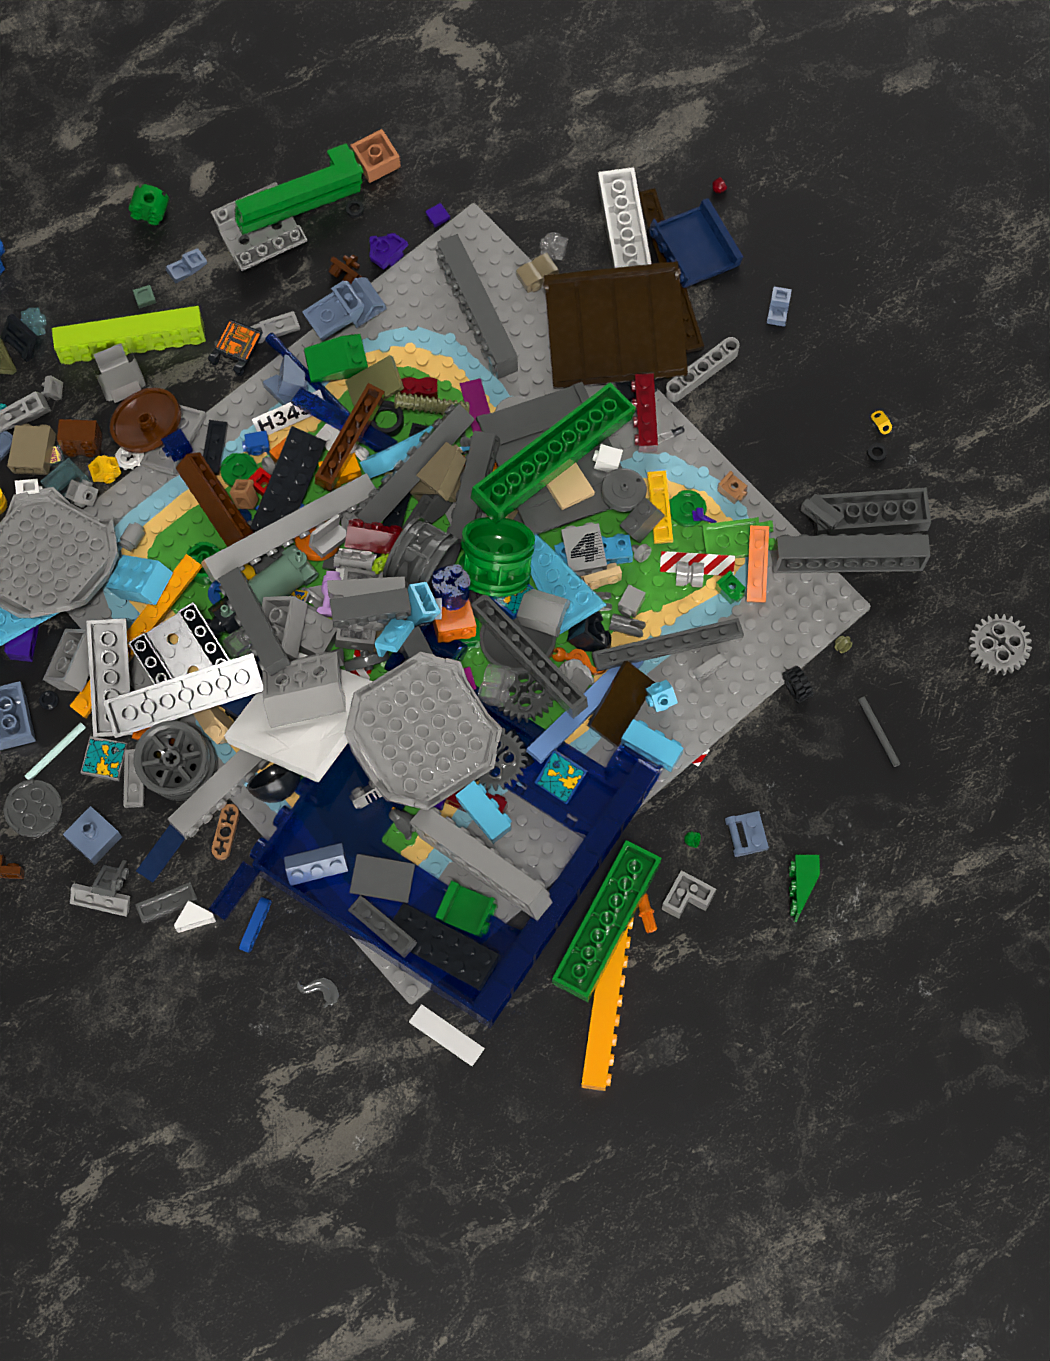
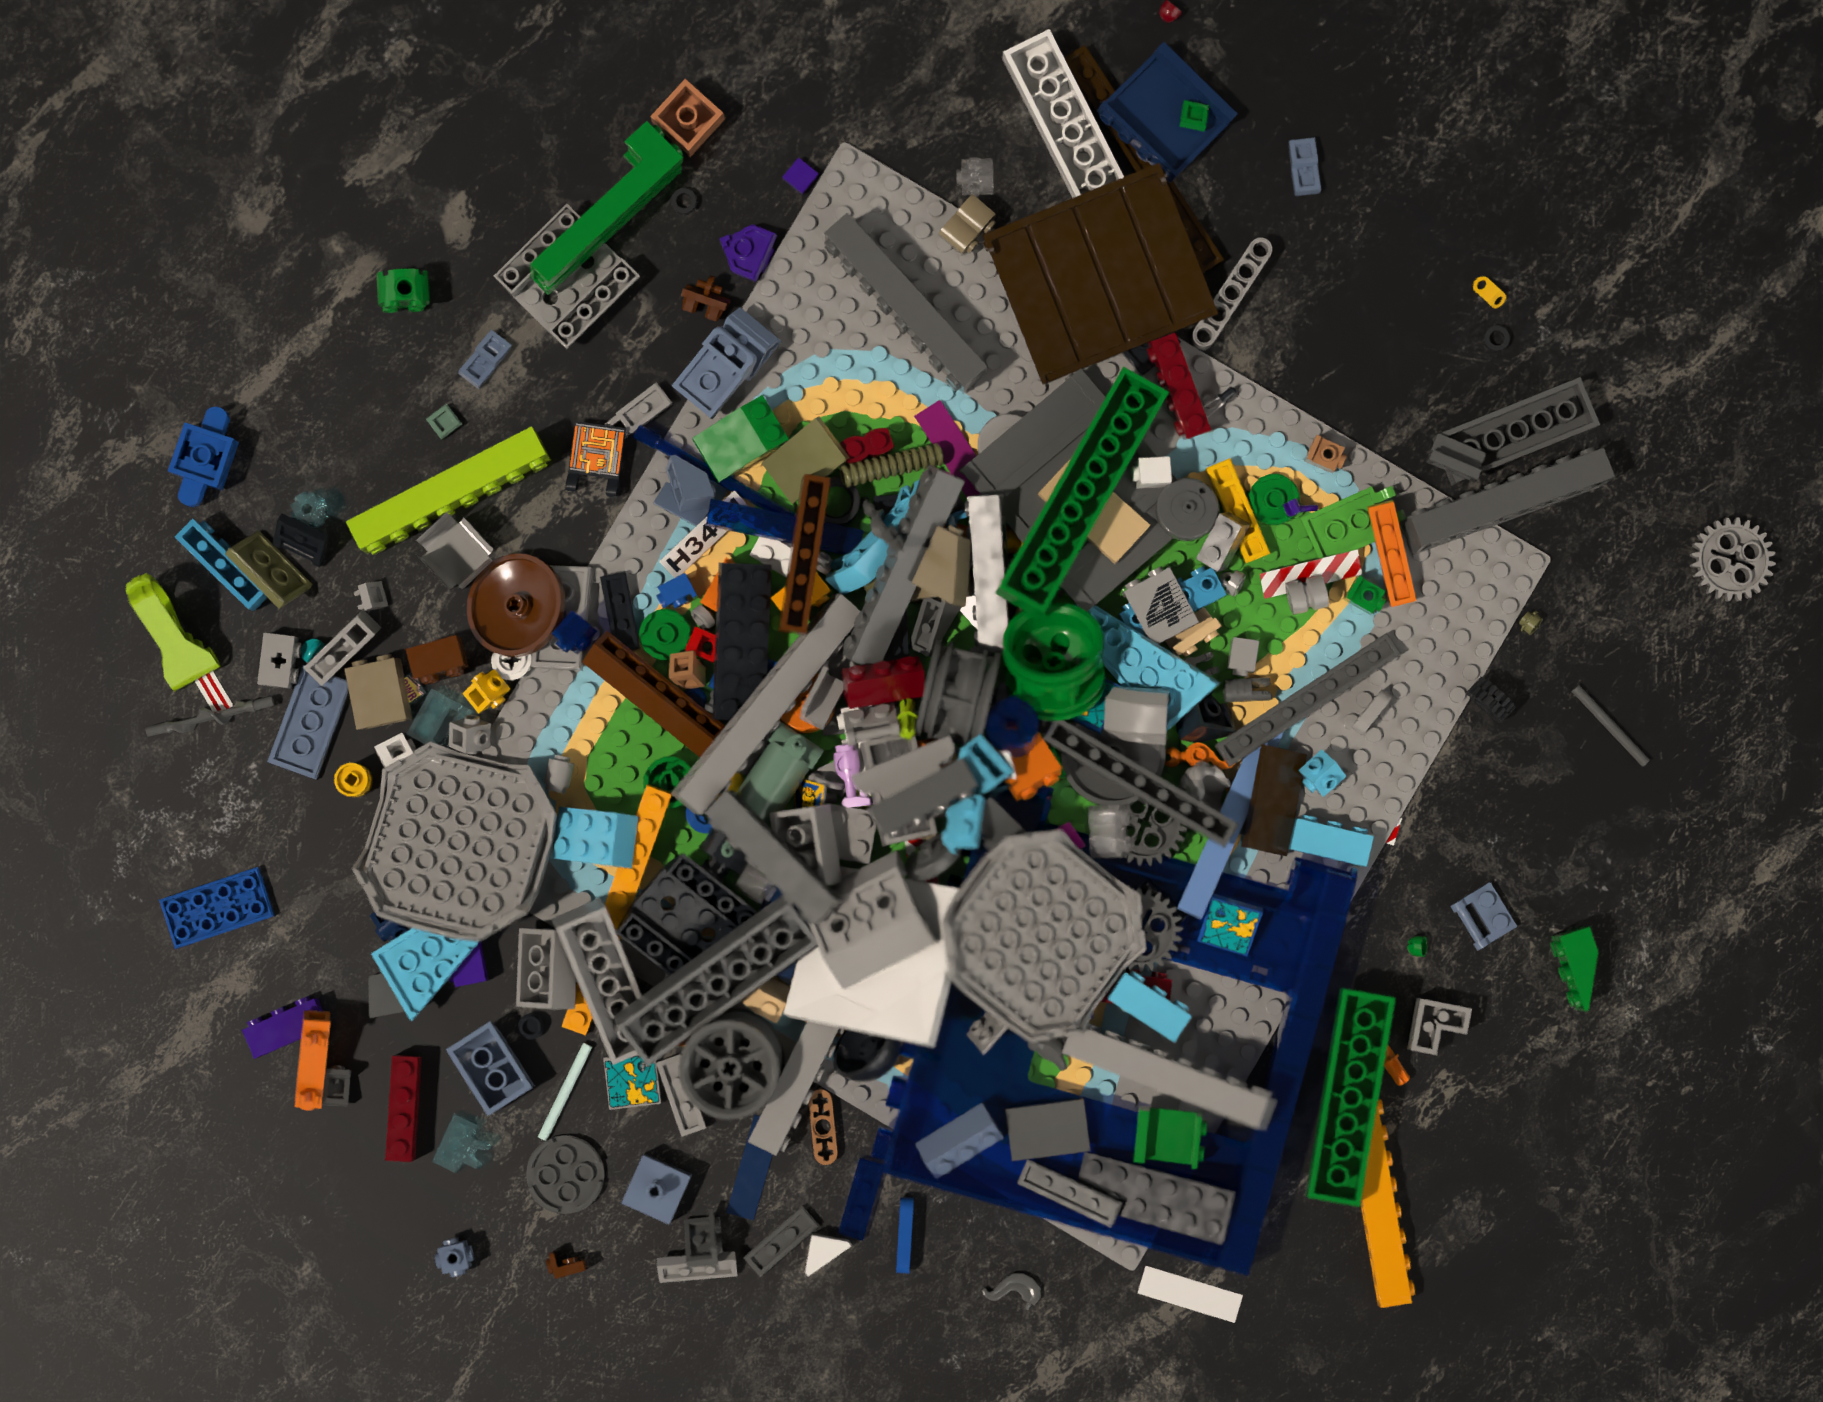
camera: 20 degrees left, 15 degrees up
none -> dark grey piece [860,496,907,560]
none -> green tile [1179,100,1209,132]

